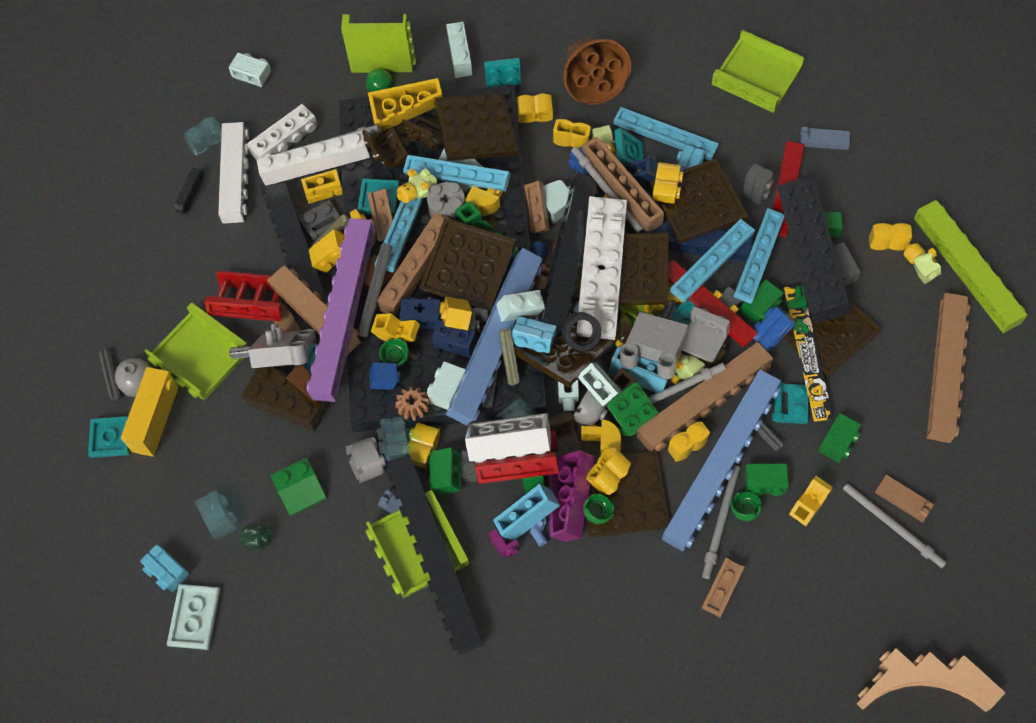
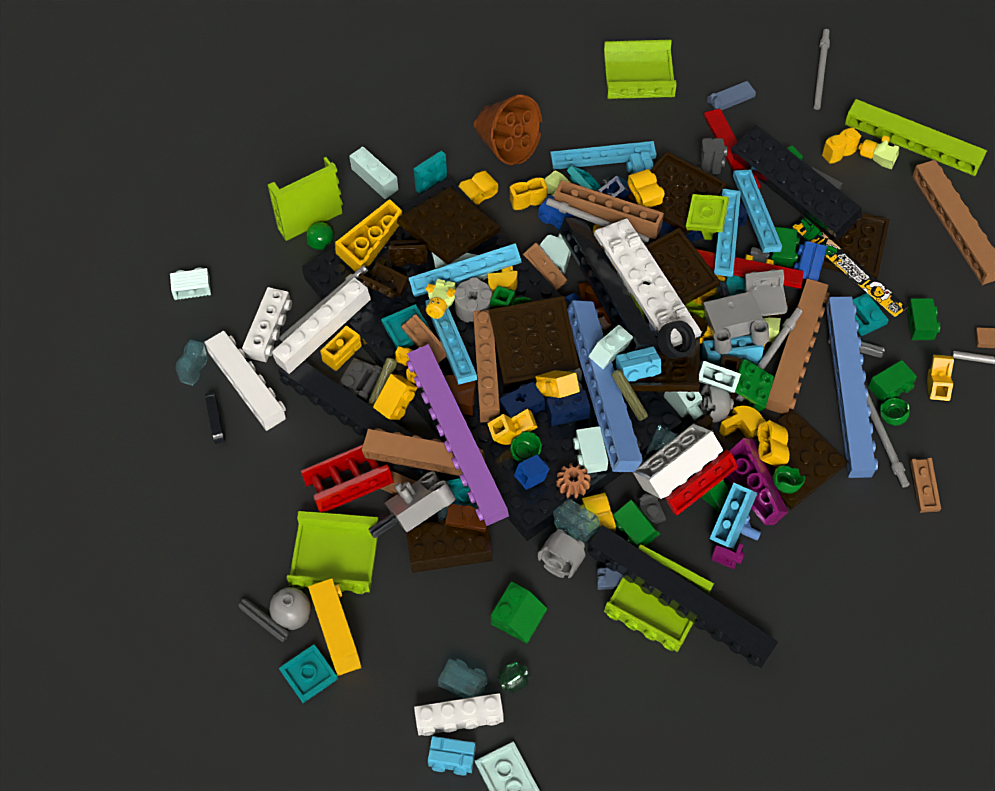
camera: 35 degrees left, 5 degrees down
dark grey axle [358,243,392,337] -> none
yellow brick [668,422,710,462] -> none
none -> white brick [414,693,503,736]
none -> lime bracket [686,194,730,240]
none -> light grey bar [814,29,830,110]

